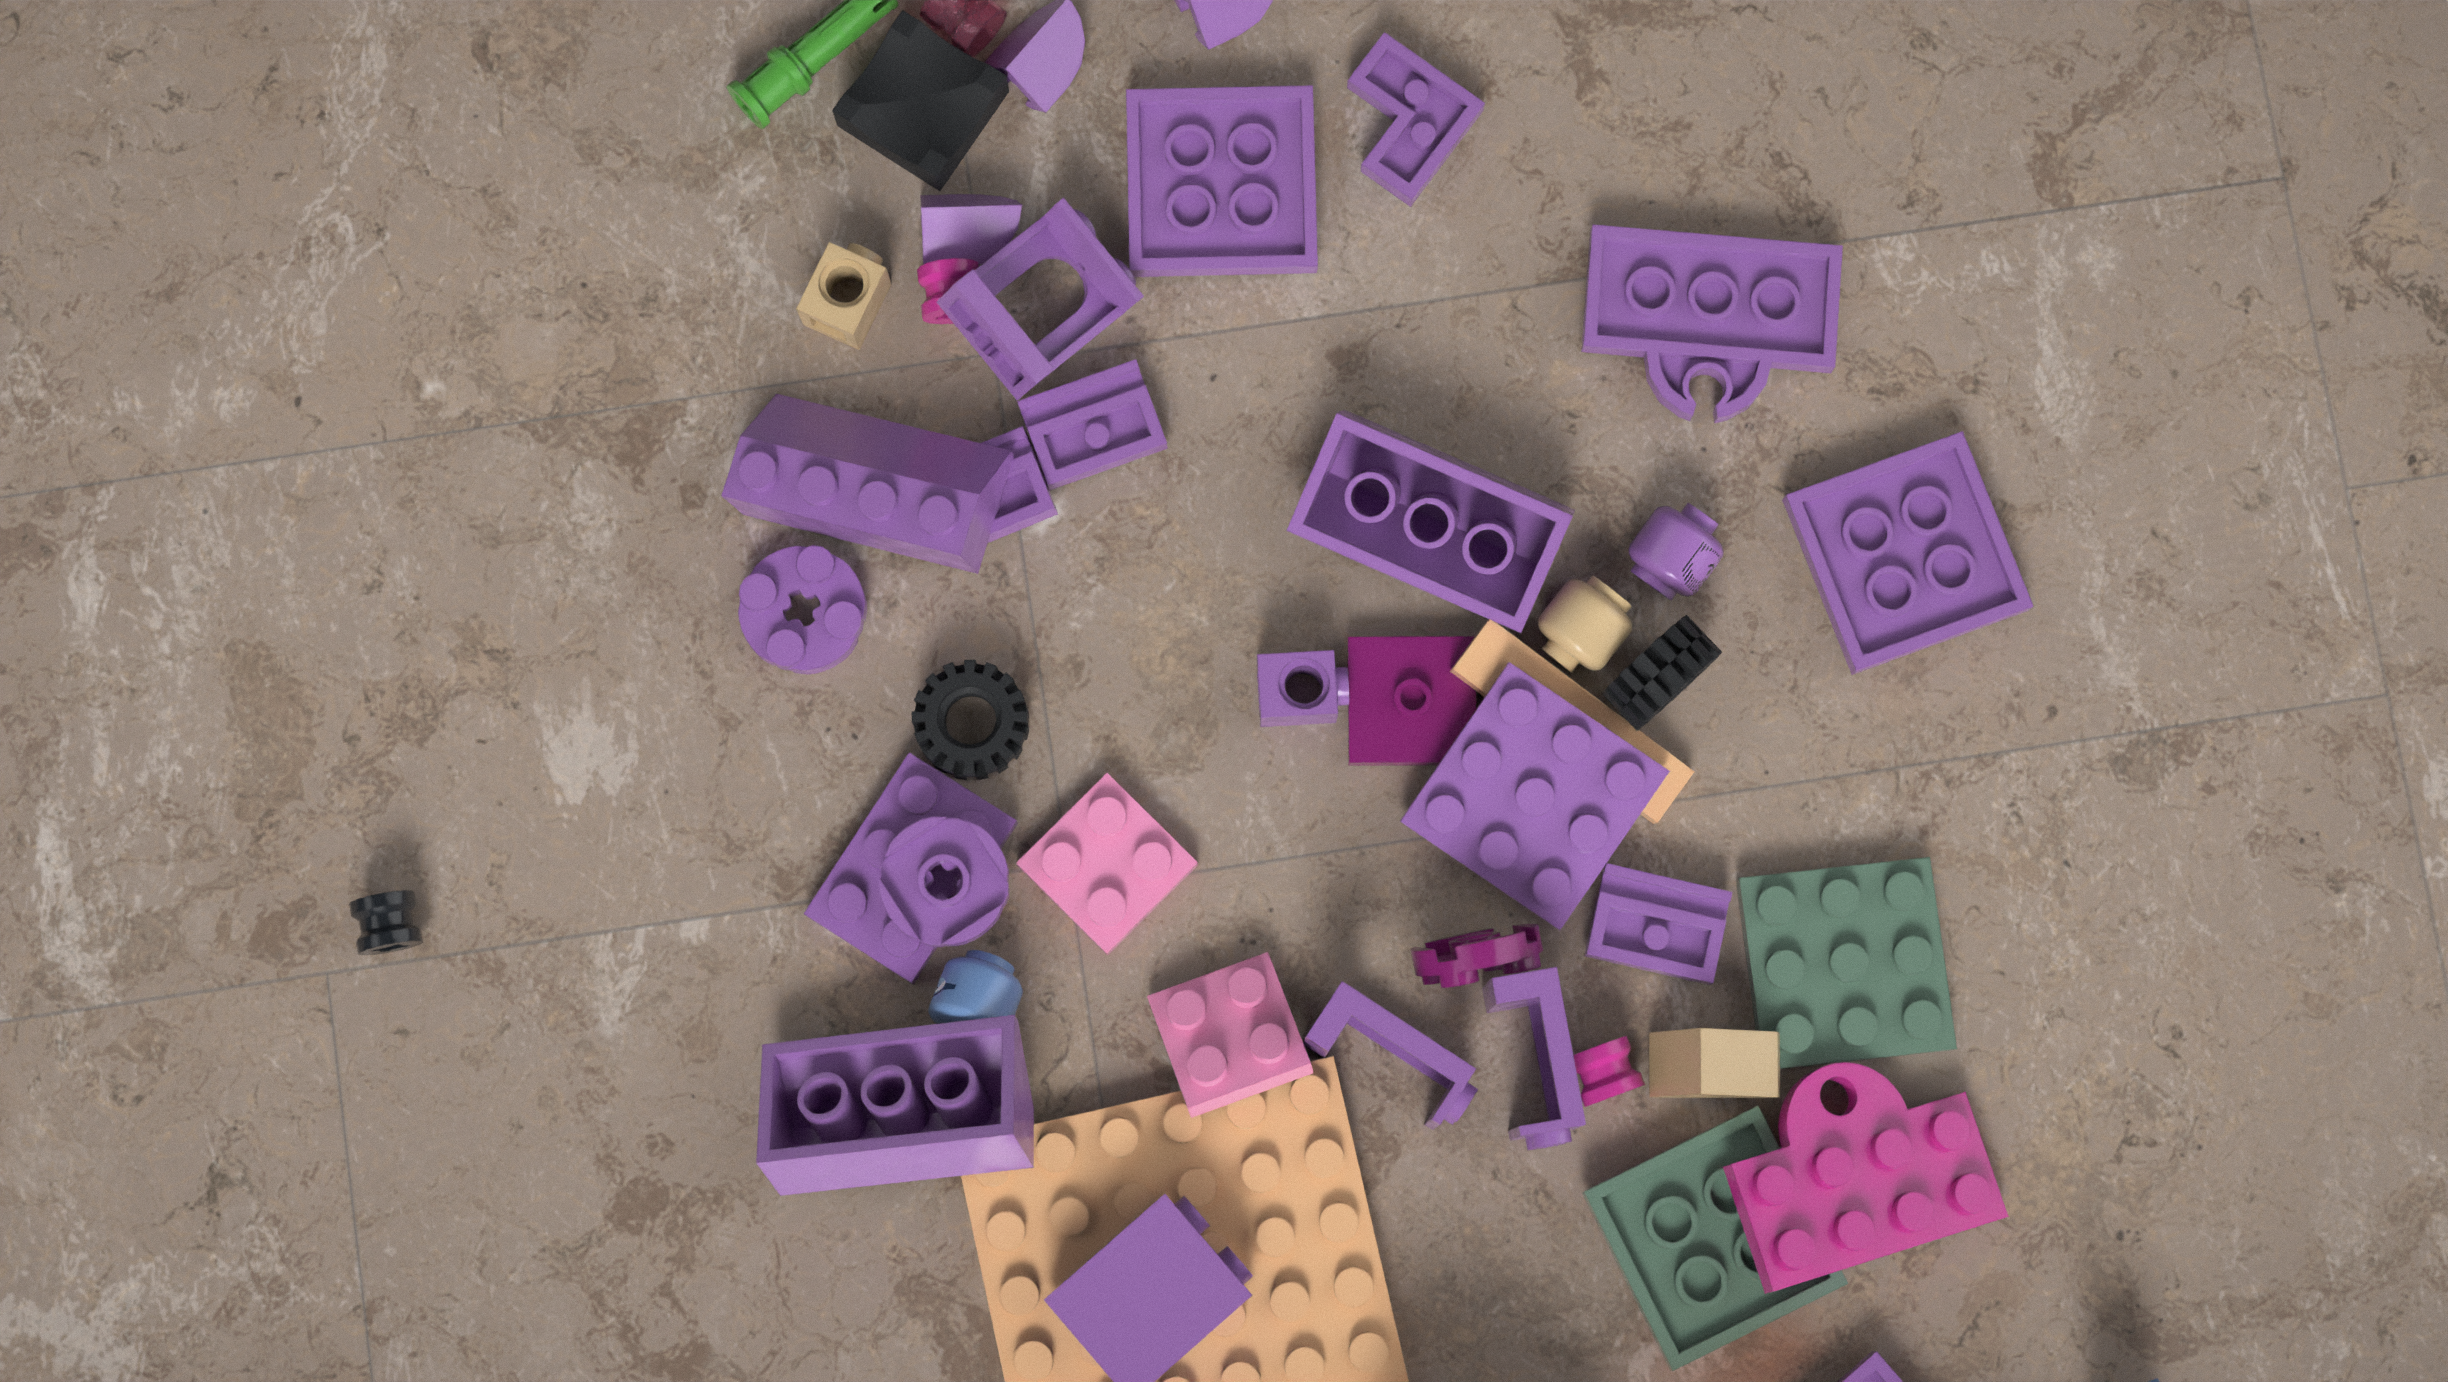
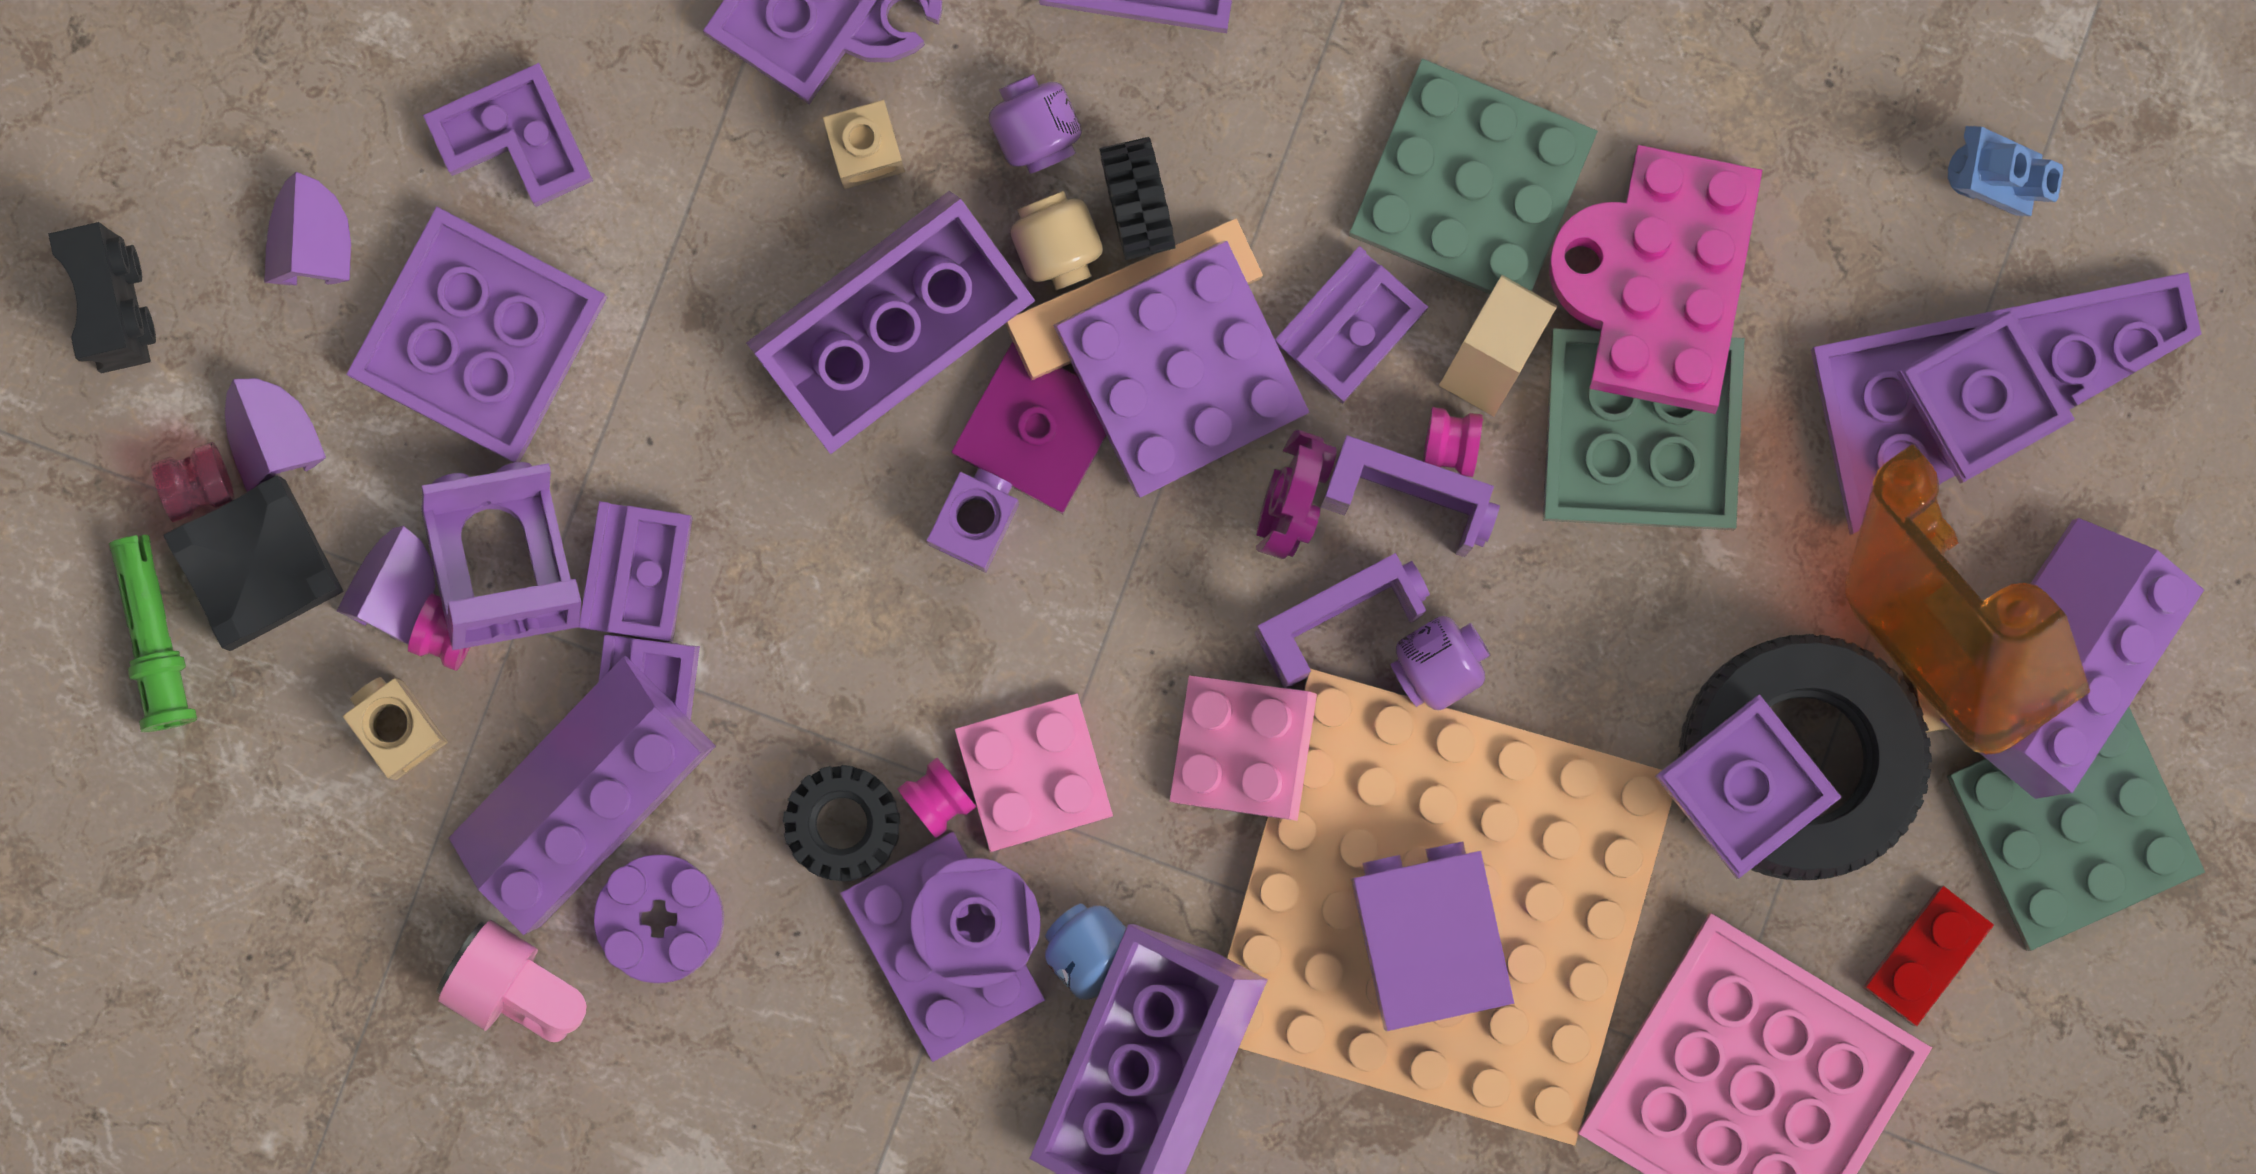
camera: 60 degrees left, 5 degrees up
none -> bright pink piece [437,920,586,1042]
none -> tan brick [823,100,905,190]
none -> dark pink wheel [897,757,976,838]
none -> medium lavender head [1390,616,1490,711]

